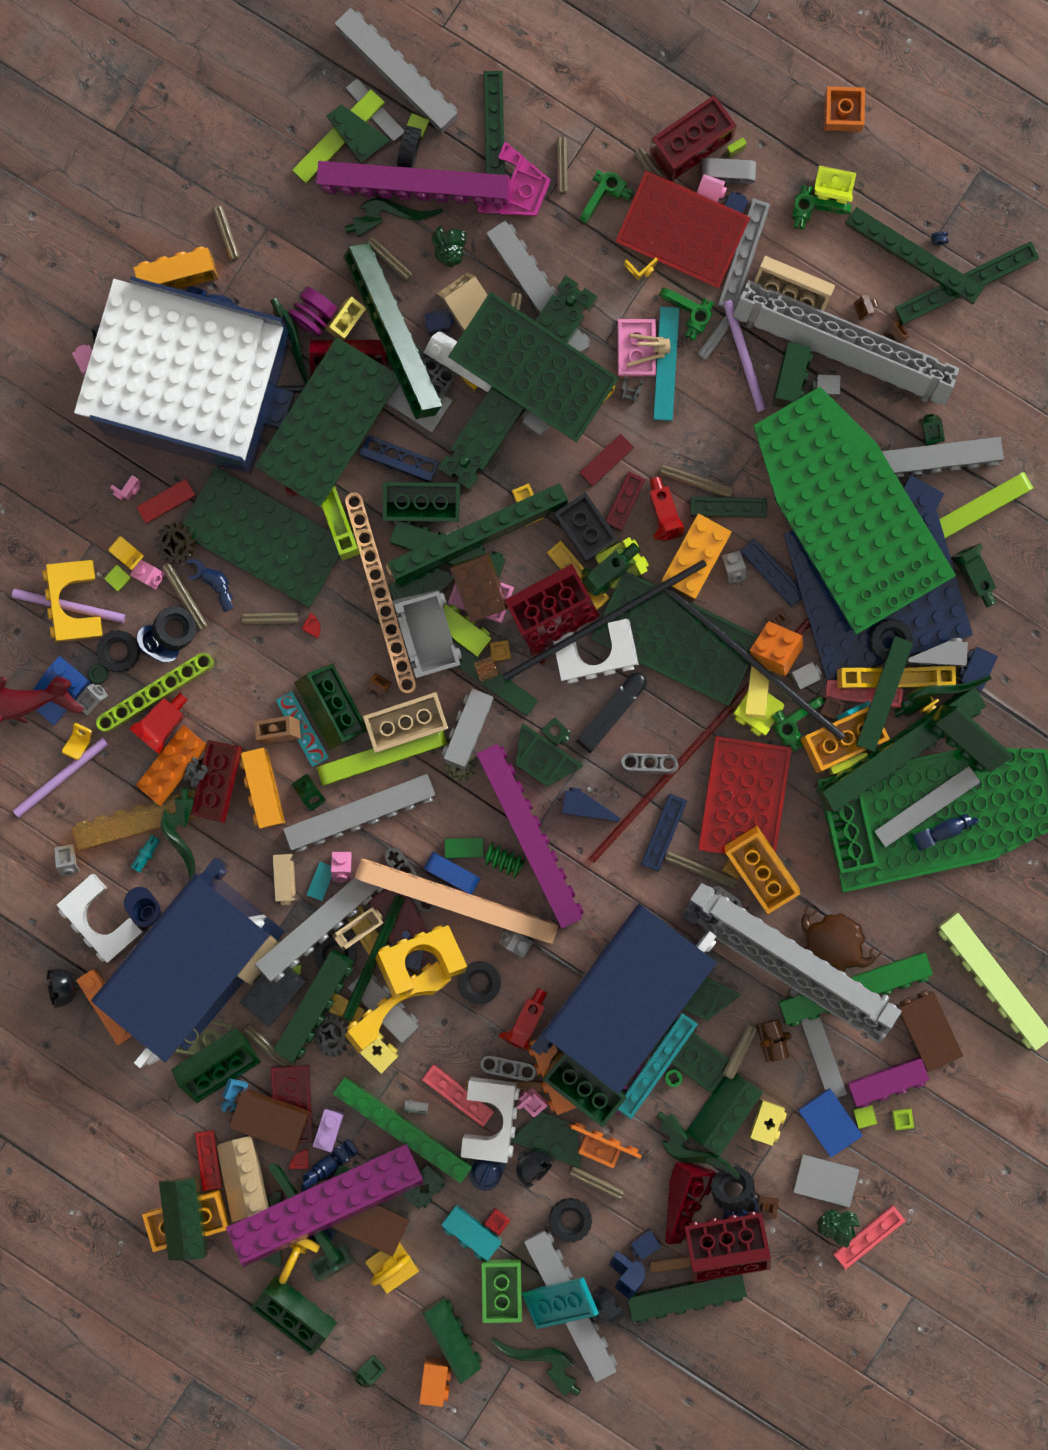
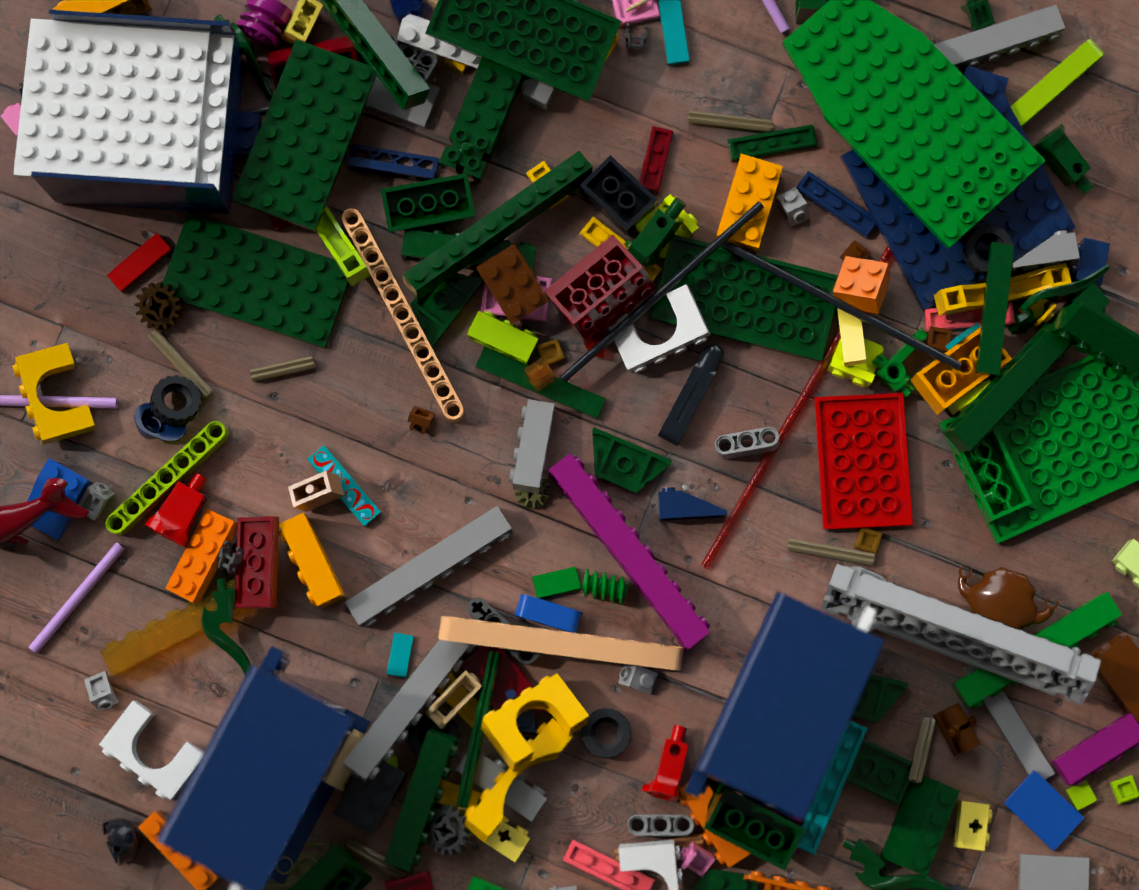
camera: 15 degrees left, 5 degrees down
yellow bracket [62,723,92,760] -> none
dark green tile [88,664,108,684] -> none
black tyre [96,630,140,673] -> none
lime tile [104,565,132,592] -> none
yellow bracket [108,536,144,570] -> none
bright pink bracket [110,475,141,501] -> none
dark blue piece [124,887,161,927] -> none
bright pink bracket [130,560,165,590] -> none
teal pin [130,834,161,873] -> none
dark blue piece [186,559,233,613] -> none
tan window [273,854,296,905] -> none
dark green bracket [292,774,326,811] -> none
dark green slope [294,663,368,750] -> none
red tile [301,613,321,639] -> none
lime beam [316,731,448,786] -> none
bright pink bracket [331,852,352,883] -> none
tan slope [363,692,448,753] -> none
light grey windscreen [392,590,462,678] -> none
dark green bracket [542,718,571,746] -> none
dark red tile [579,434,634,487] -> none
dark blue tile [641,793,687,872] -> none
red piece [649,477,684,542] -> none
green bush [665,1069,682,1087] -> none
light orange brick [725,826,800,914] -> none
light grey brick [790,662,822,691] -> none
light grey tile [873,766,980,847] -> none
dark blue piece [913,814,979,851] -> none

